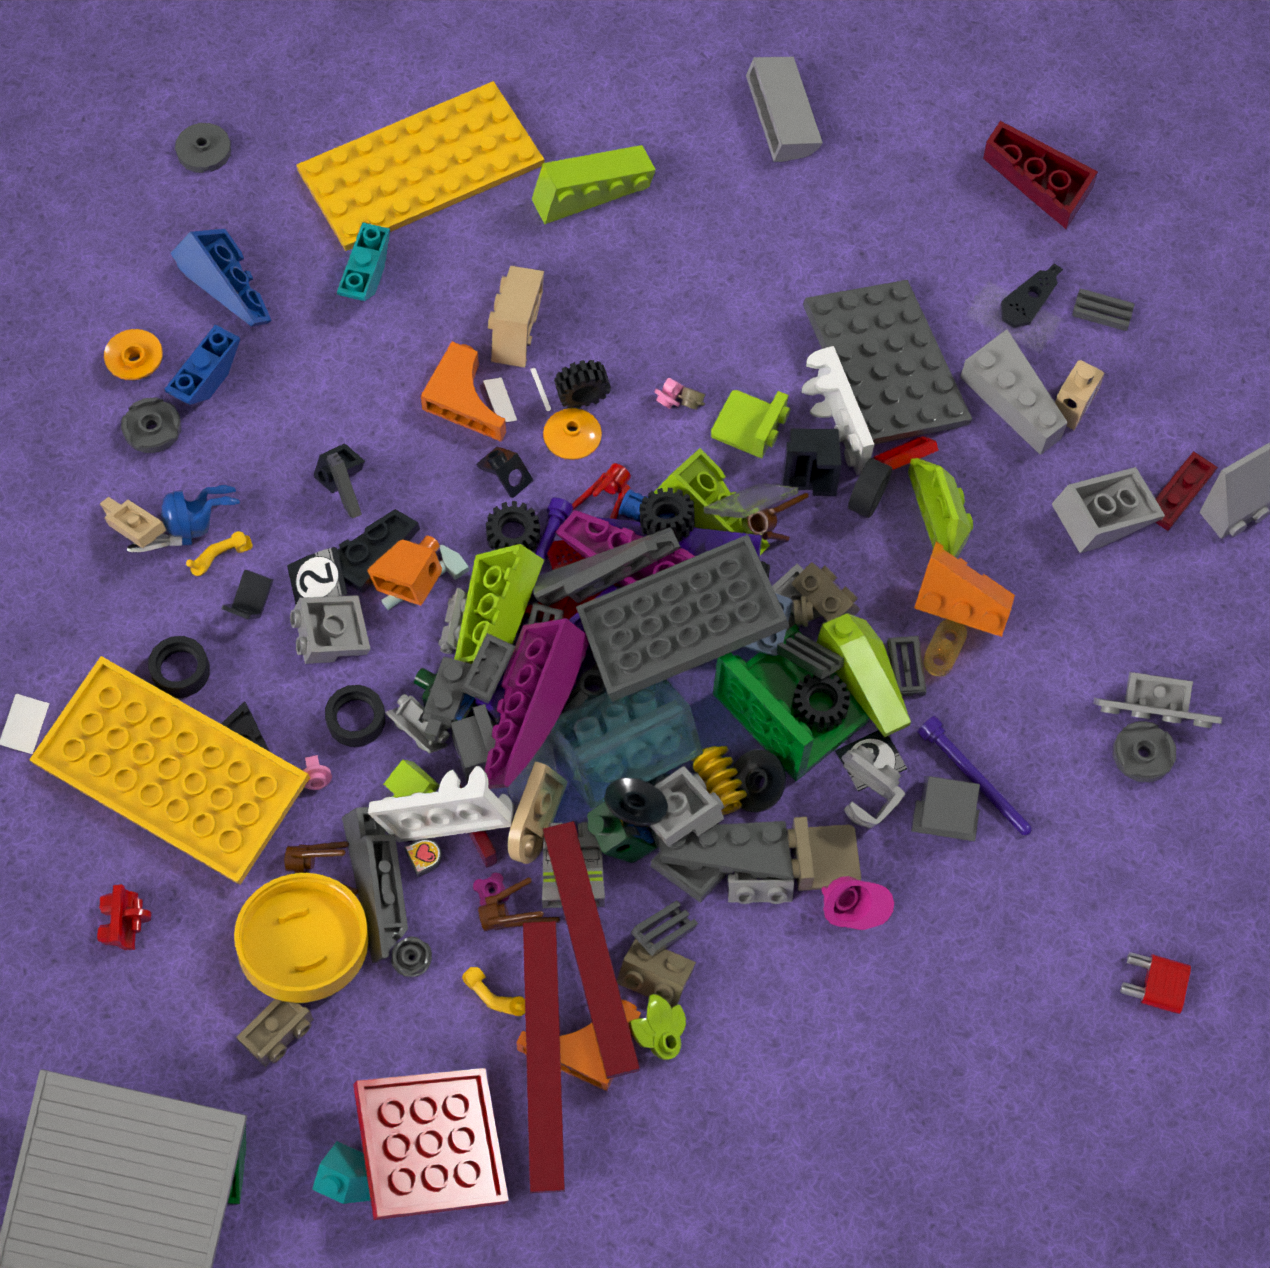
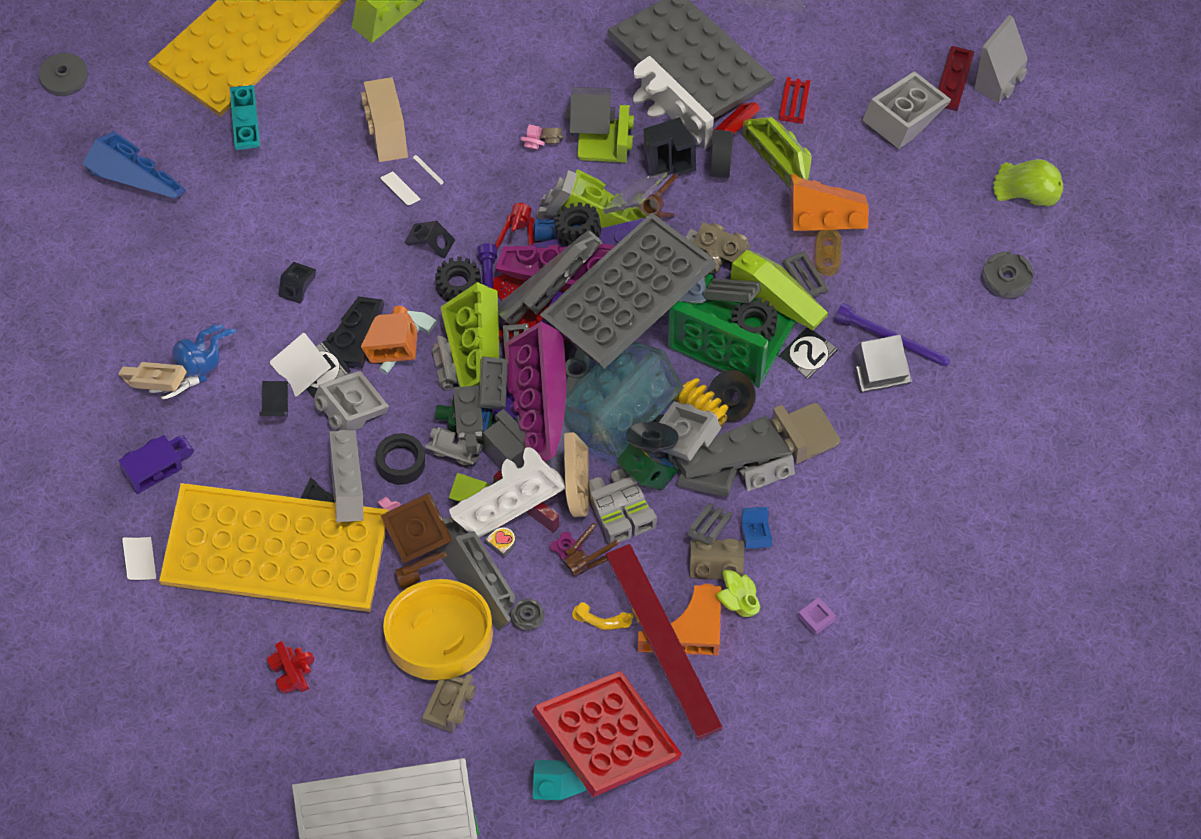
camera: 20 degrees left, 5 degrees down
light orange dish [104,329,163,380] -> none
dark grey plate [121,397,181,453] -> none
black tyre [148,636,210,698] -> none
blue slope [165,325,240,405] -> none
yellow piece [186,531,253,576] -> none
dark grey tile [327,452,362,519] -> none
orange arch [421,341,506,441] -> none
dark red tile [542,821,640,1079] -> none
light orange dish [543,408,602,460] -> none
black tyre [554,360,611,409] -> none
dark pink piece [822,876,894,930] -> none
light grey piece [842,745,905,829] -> none
light grey wedge [960,329,1068,455] -> none
tan torso [1055,360,1105,430] -> none
light grey bracket [1093,672,1222,728] -> none
red piece [1120,952,1191,1014] -> none
none -> dark purple brick [119,435,194,494]
none -> white sticker [270,333,331,397]
none -> light grey brick [329,430,363,522]
none -> reddish brown plate [380,492,453,563]
none -> light grey hinge [536,170,577,220]
none -> dark grey plate [566,87,616,134]
none -> blue bracket [741,507,772,549]
none -> red tile [779,77,811,124]
none -> medium lavender plate [798,597,836,636]
none -> lime piece [993,159,1063,207]

